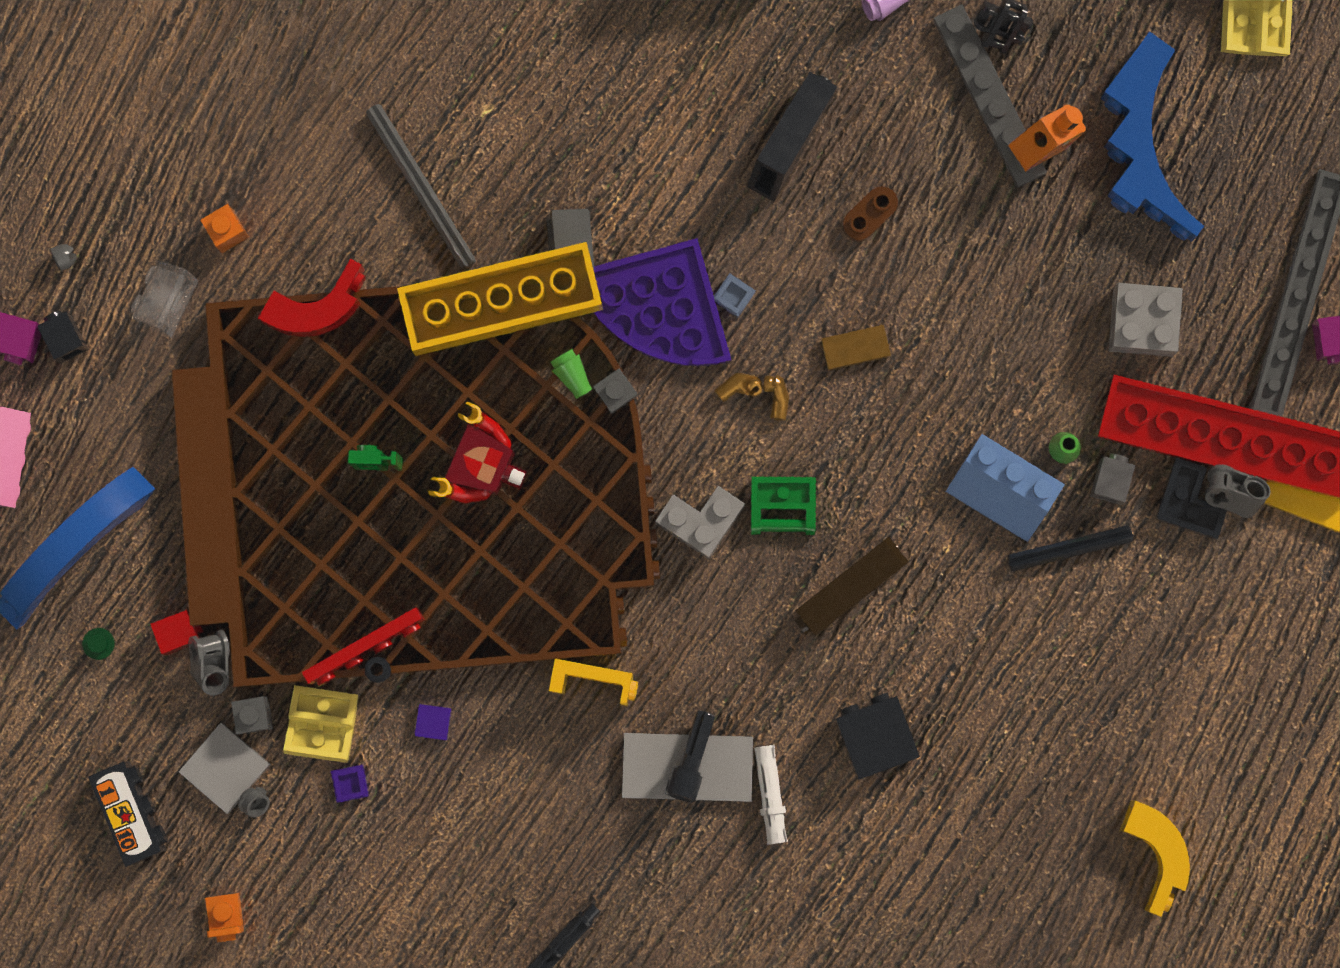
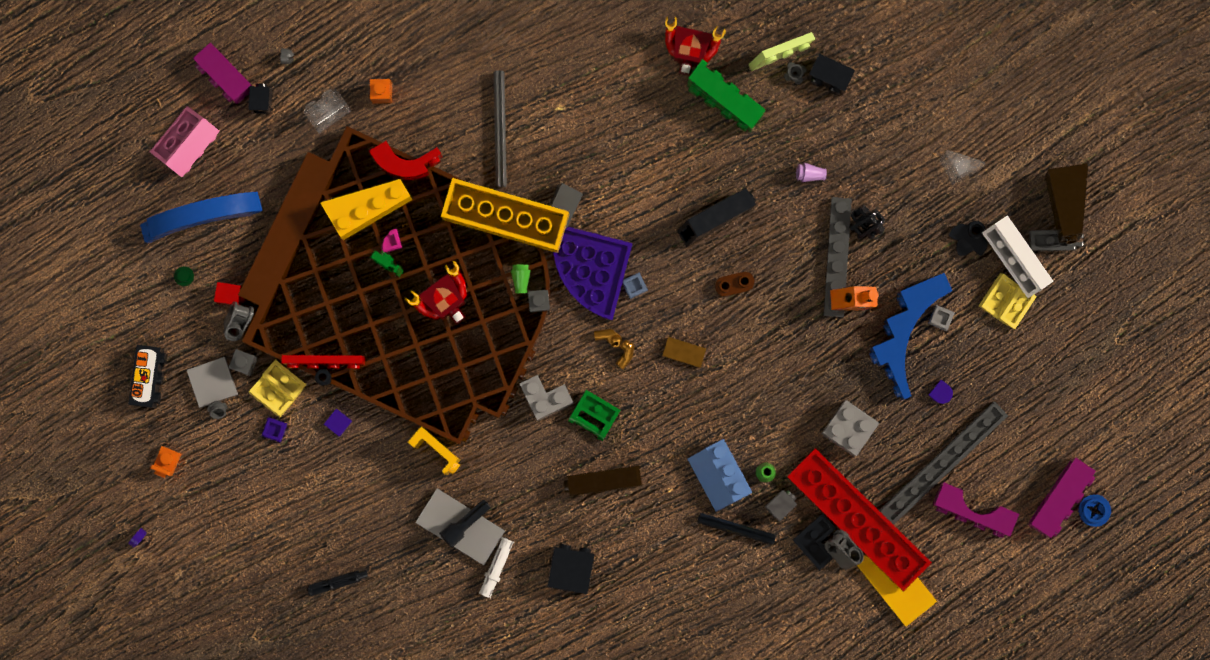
camera: 25 degrees right, 0 degrees up
none -> yellow wedge [321,179,412,240]
none -> dark pink tile [382,228,402,253]
none -> light grey tile [928,305,955,331]
none -> dark purple tile [928,380,953,404]

